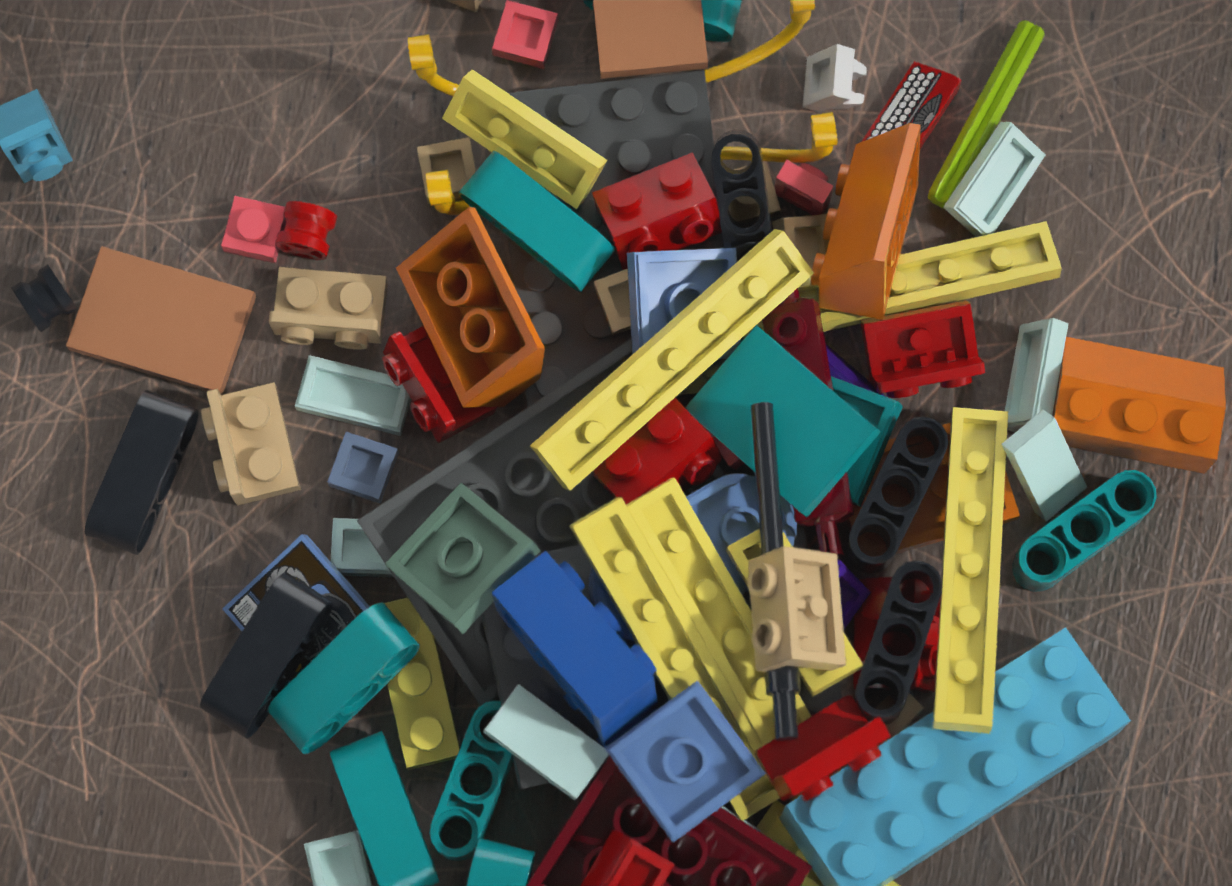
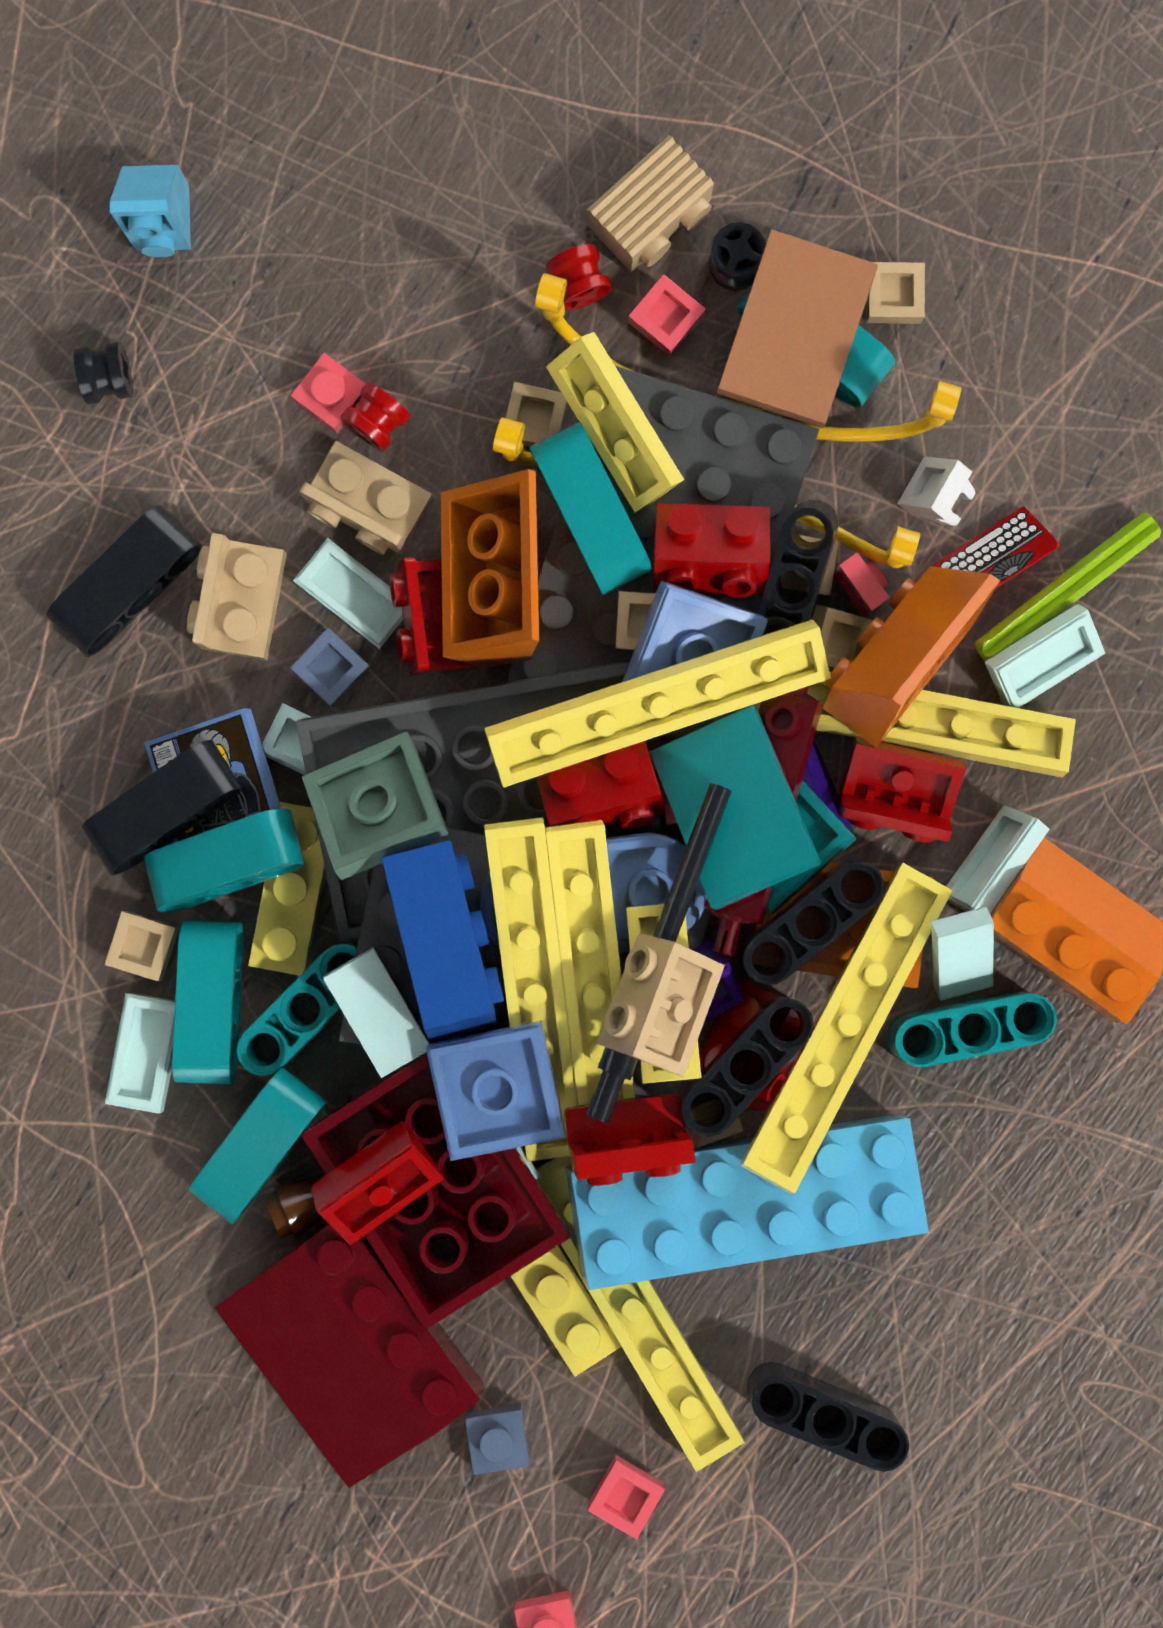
camera: 20 degrees right, 10 degrees up
nougat tile [66,246,257,395] -> none
none -> tan plate [105,911,180,981]
none -> red wheel [546,244,612,311]

